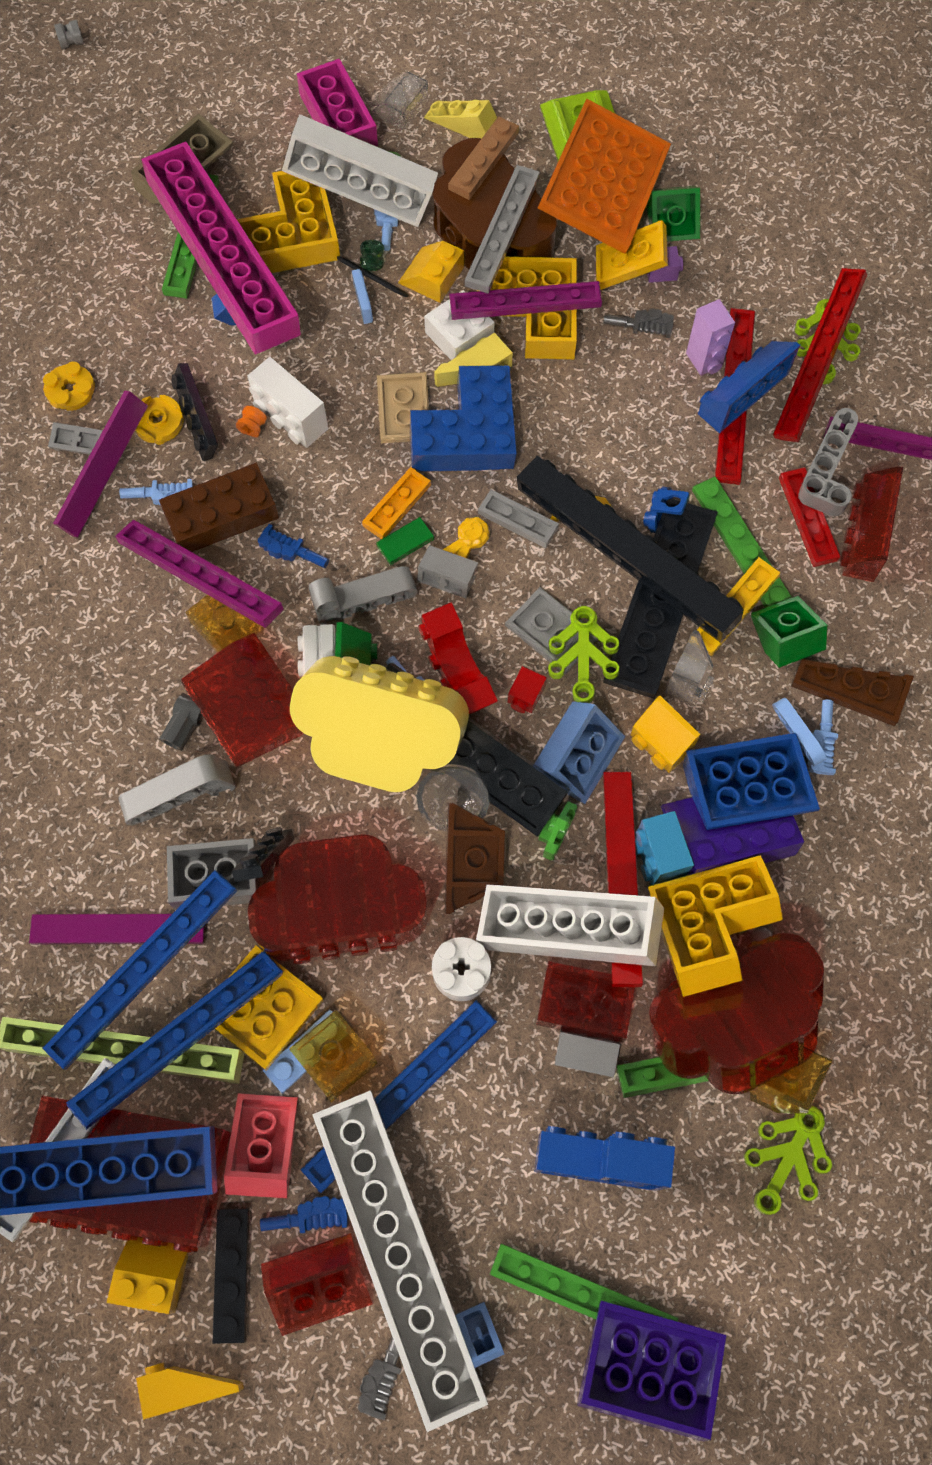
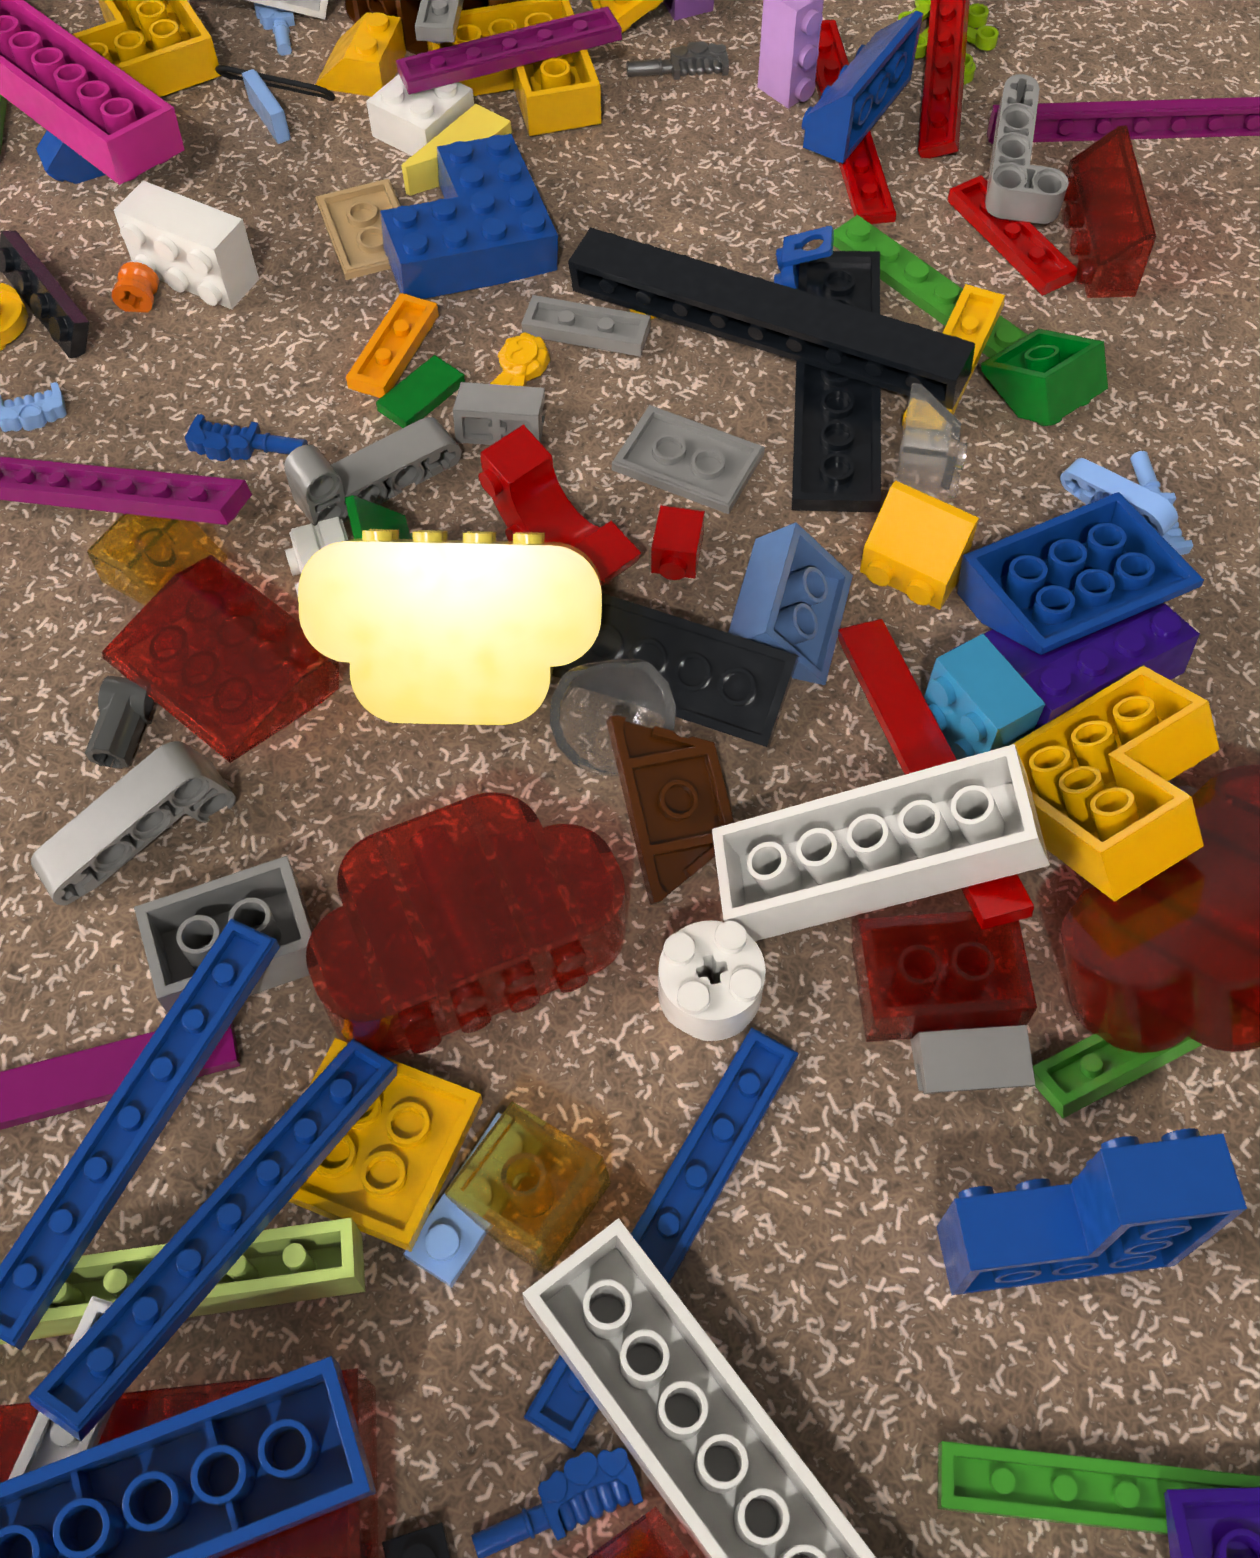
camera: 15 degrees left, 10 degrees down
reddish brown brick [159,462,279,552] -> none
coral slope [224,1093,298,1198] -> none
black plate [232,827,295,882] -> none
clear green wheel [360,240,384,271] -> none
bright green plate [538,801,578,861] -> none
lime plant [548,606,619,703] -> none
reddish brown wing [791,659,914,726] -> none

